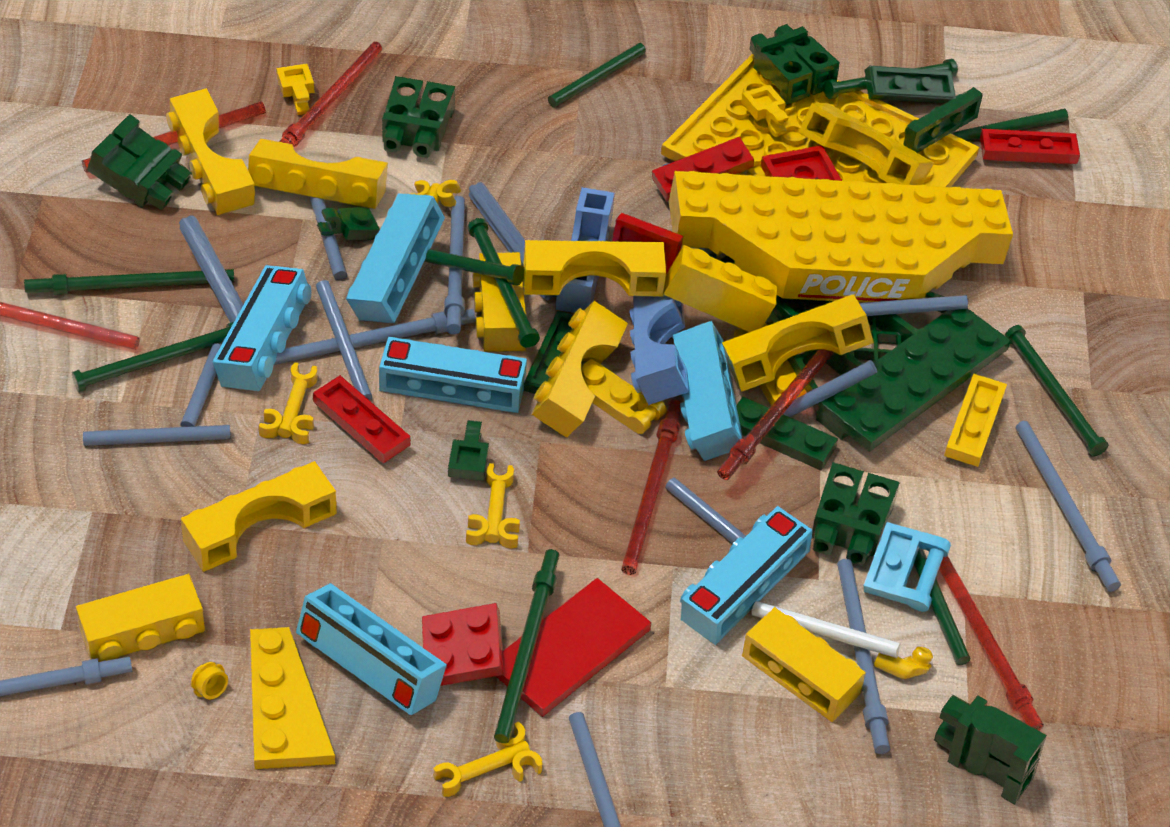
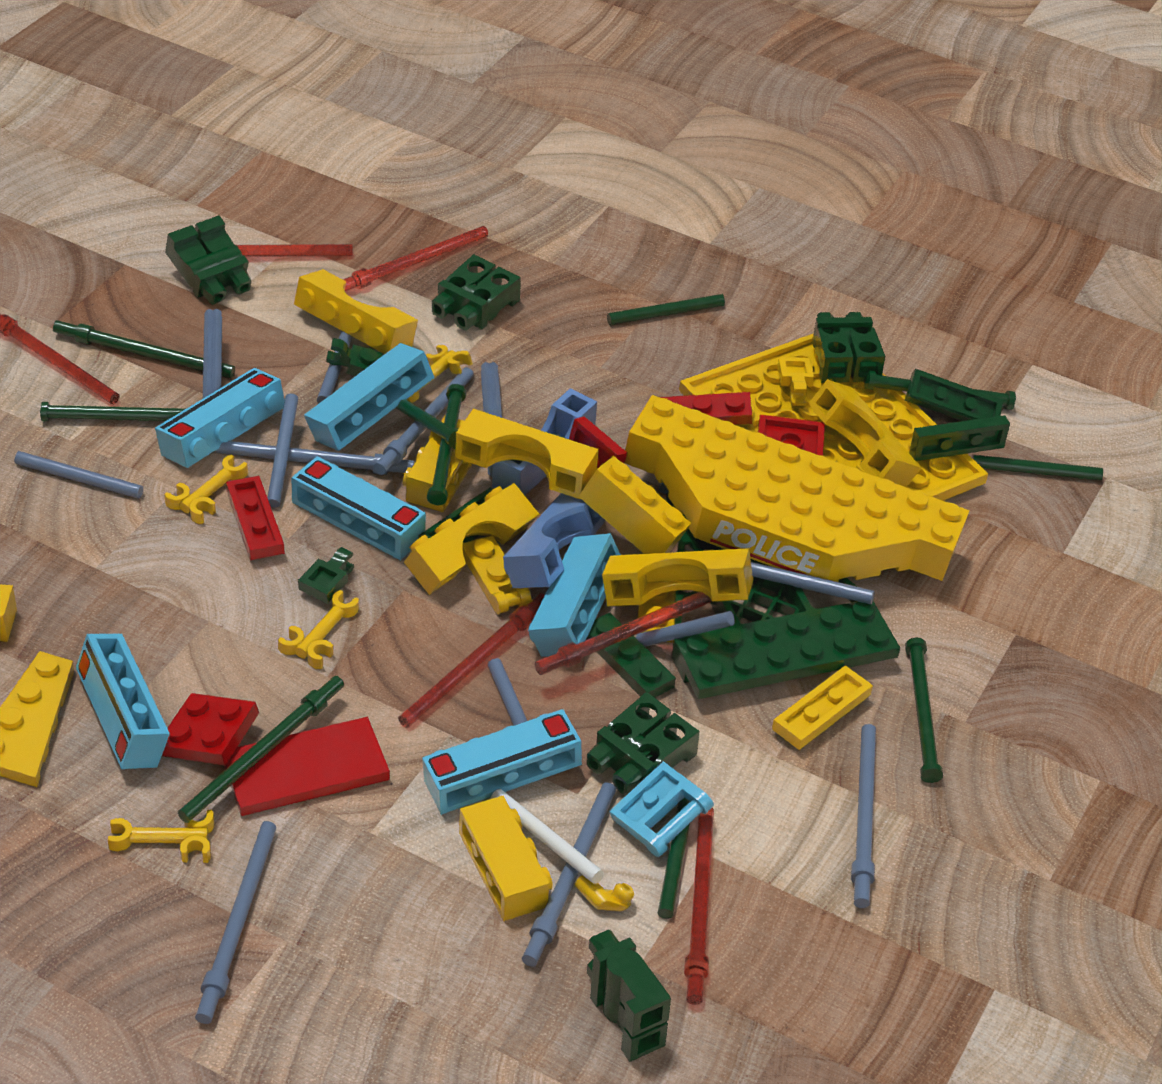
camera: 25 degrees right, 5 degrees down
yellow arch [166,88,255,215] -> none
sand blue bar [180,344,221,427] -> none
yellow arch [181,461,337,572] -> none
yellow plate [276,64,315,115] -> none
red plate [980,129,1080,164] -> none

